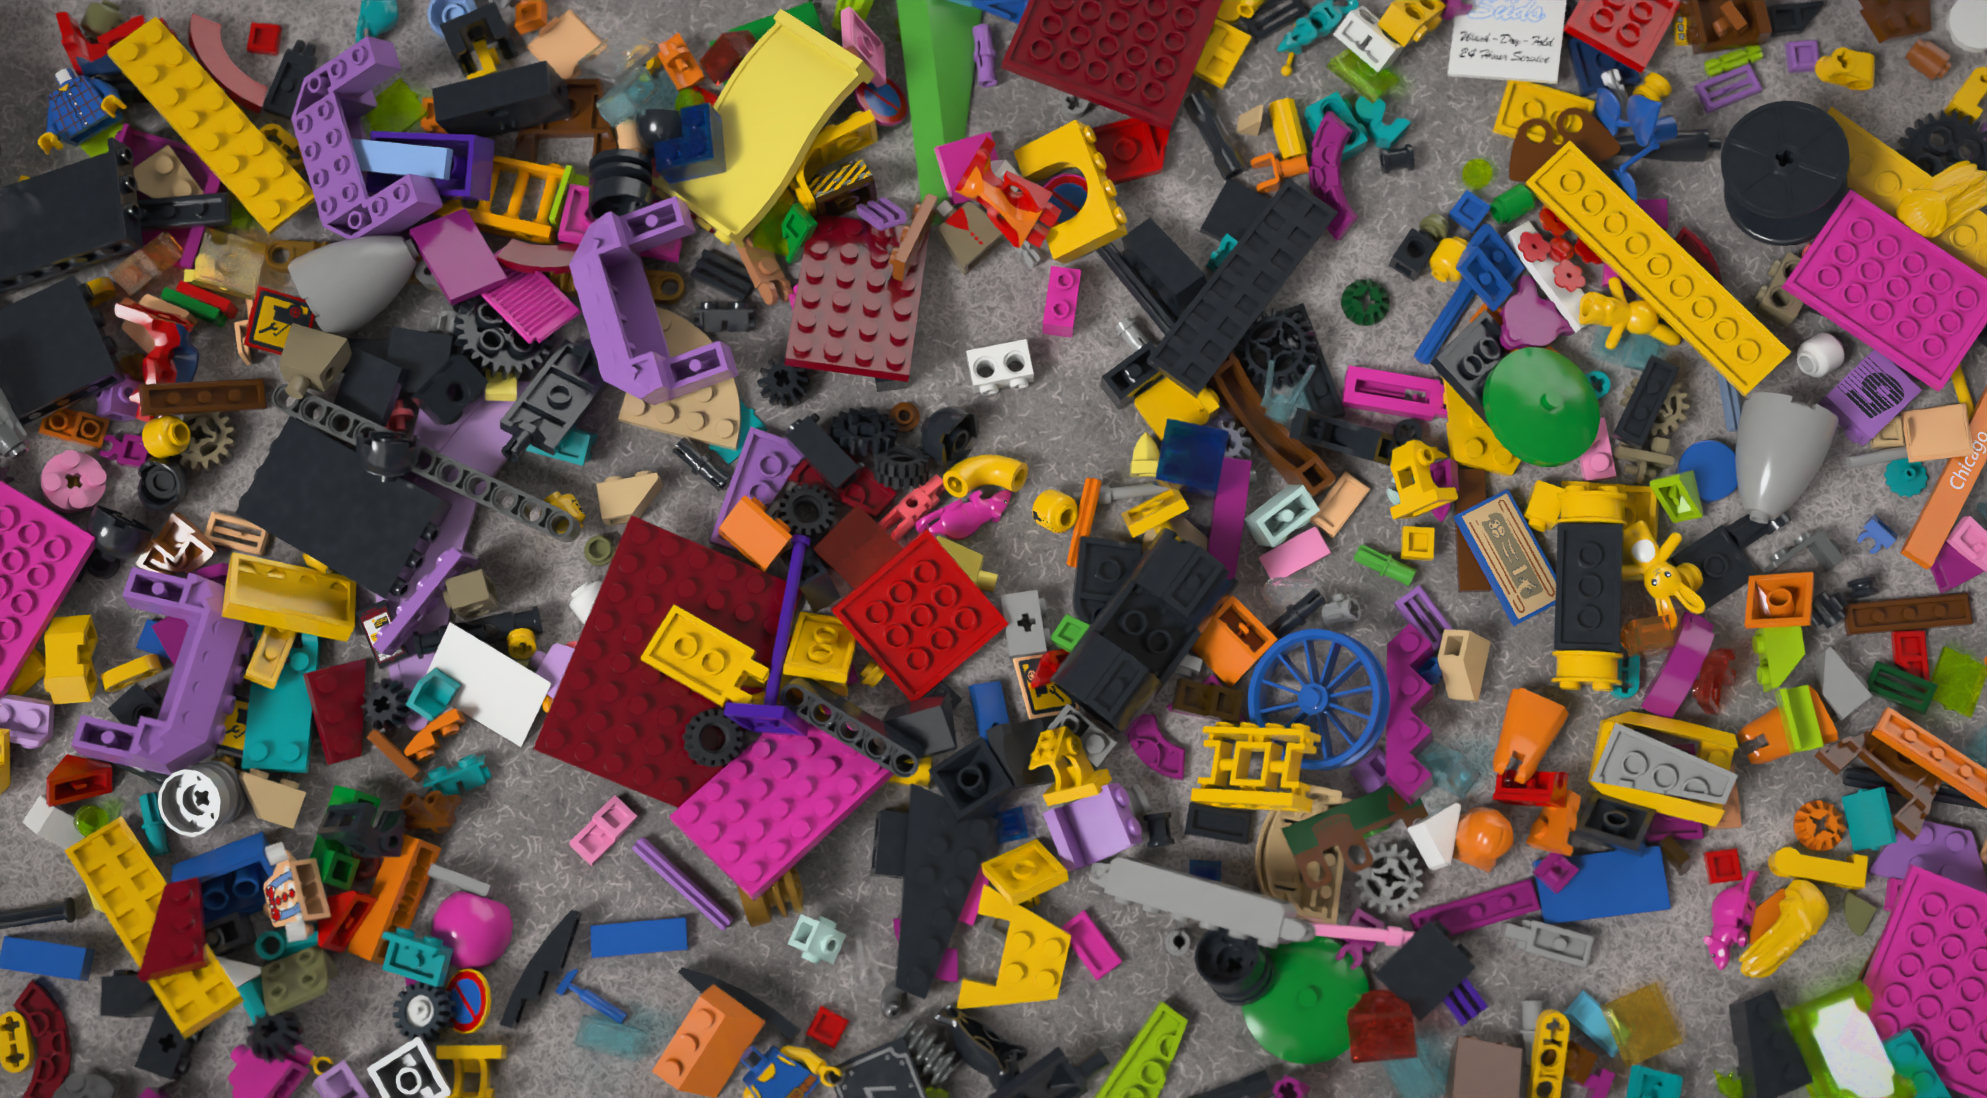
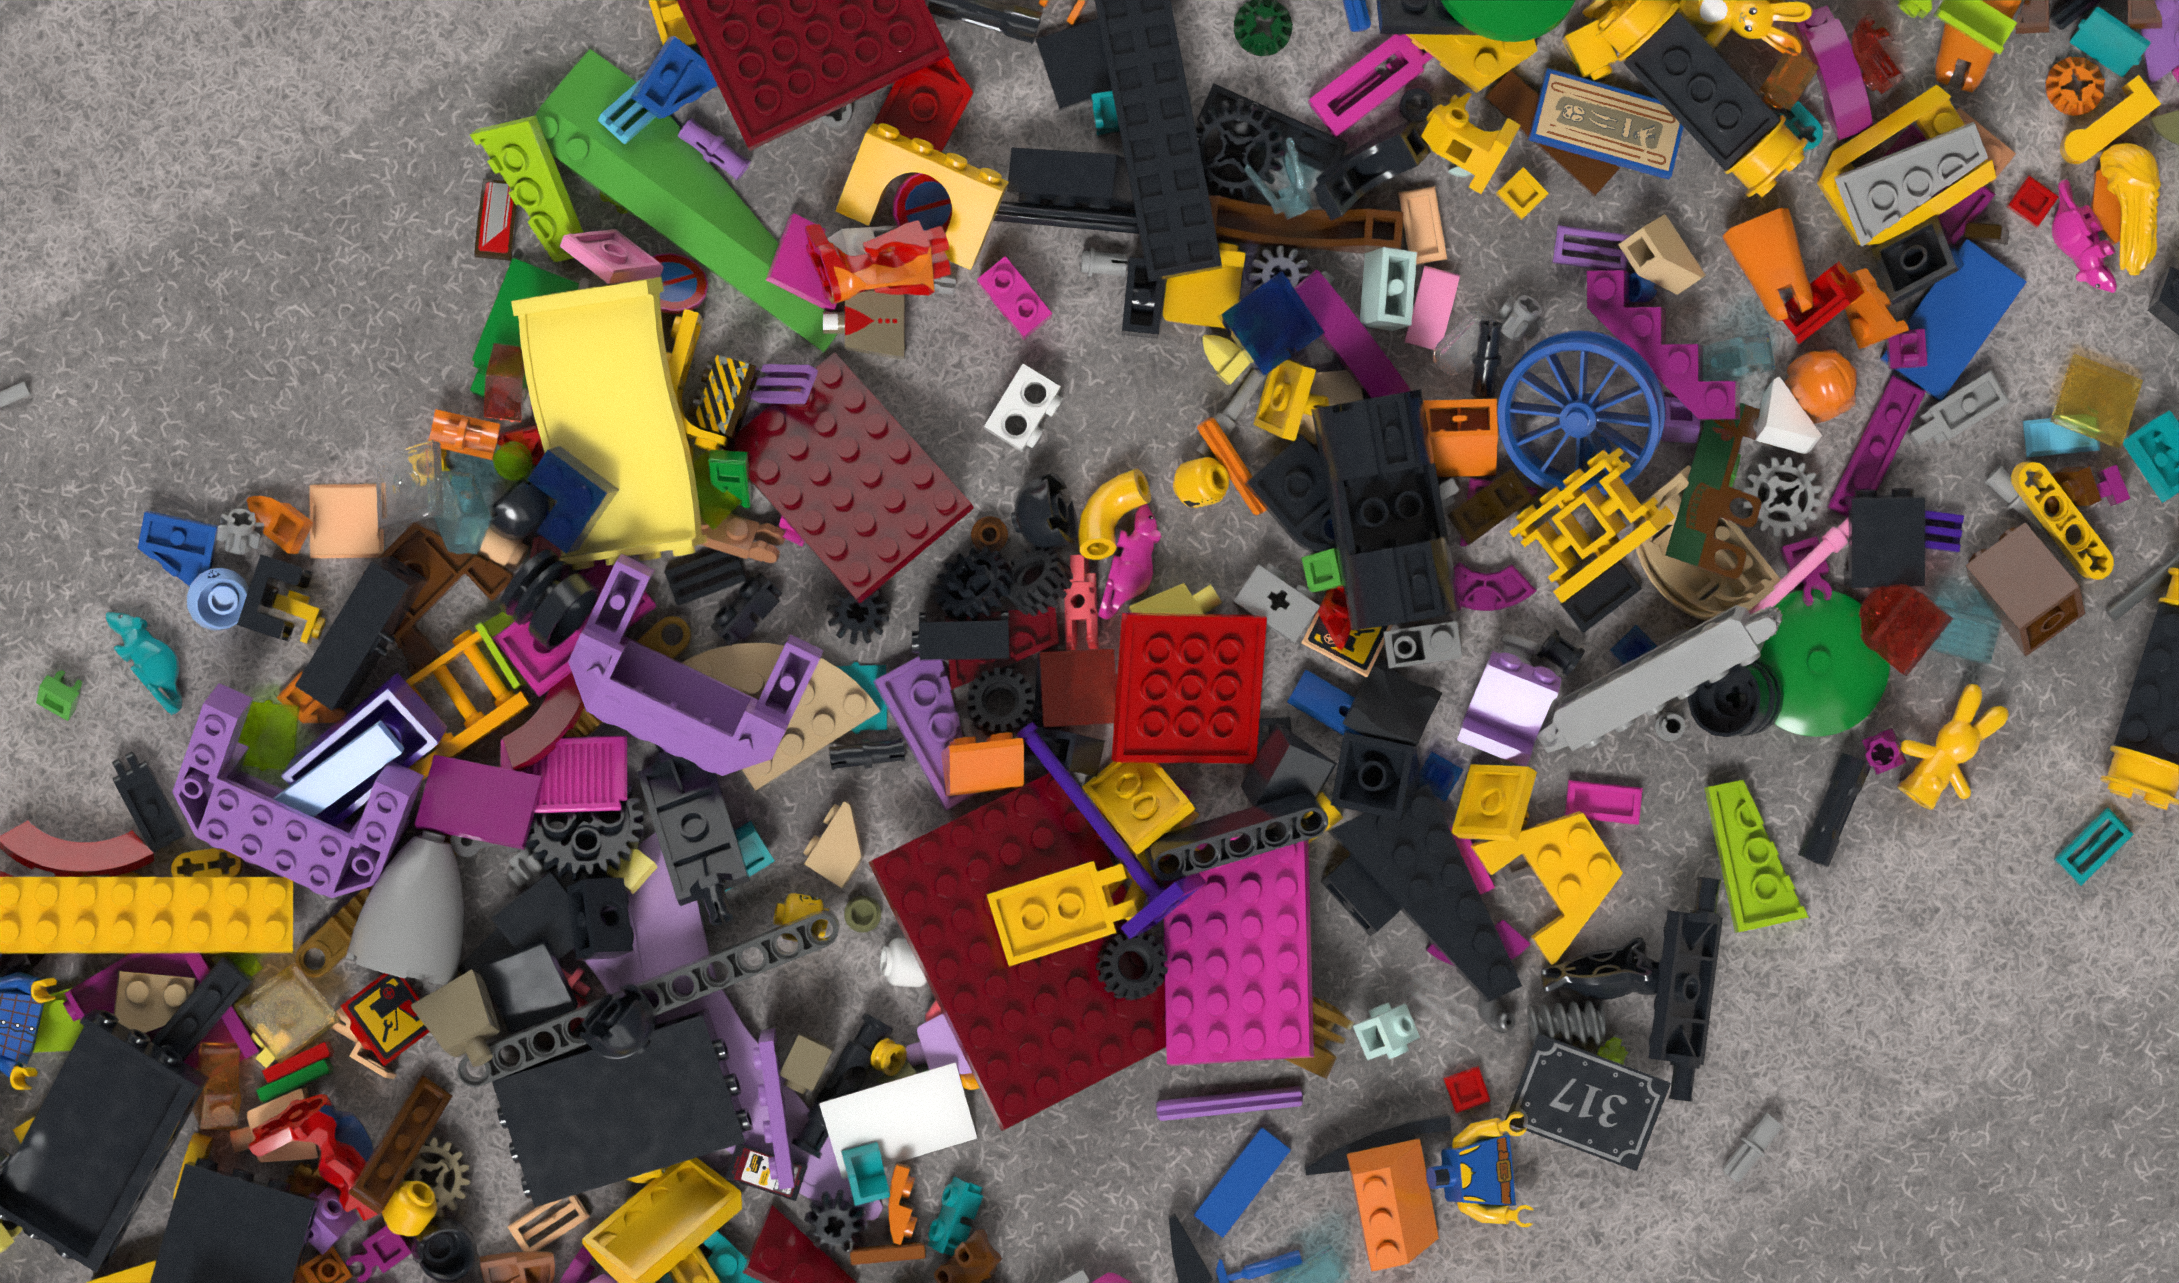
camera: 55 degrees left, 10 degrees up
red tile [246,22,283,56] -> none
bright pink slope [569,795,638,866] -> none
yellow plate [860,660,885,688] -> none
dark orange tile [889,193,938,281] -> none
yellow tile [1029,726,1112,806] -> none
bright green axle [1354,544,1417,587] -> none
magenta plate [1430,459,1459,522] -> none

